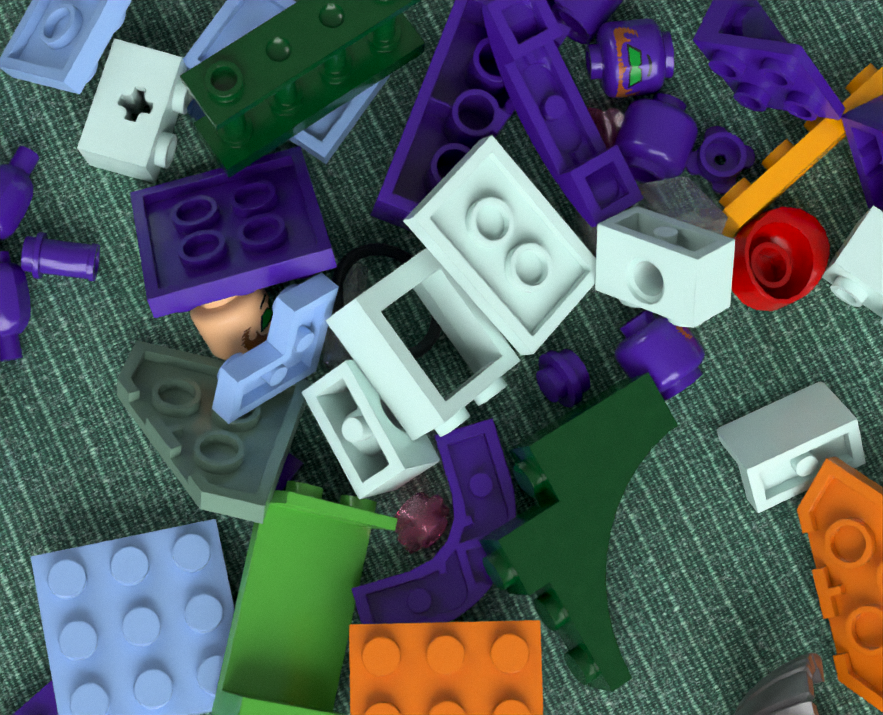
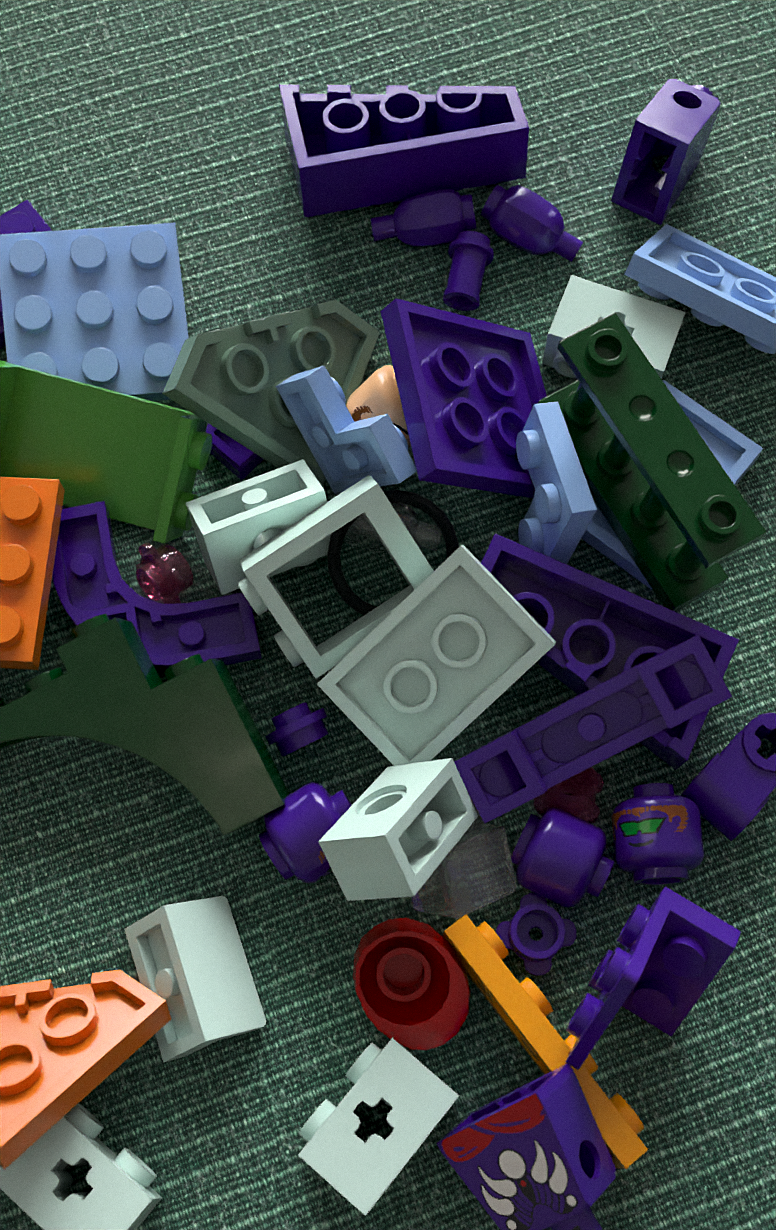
camera: 95 degrees right, 10 degrees down
none -> light blue plate [516,401,597,564]

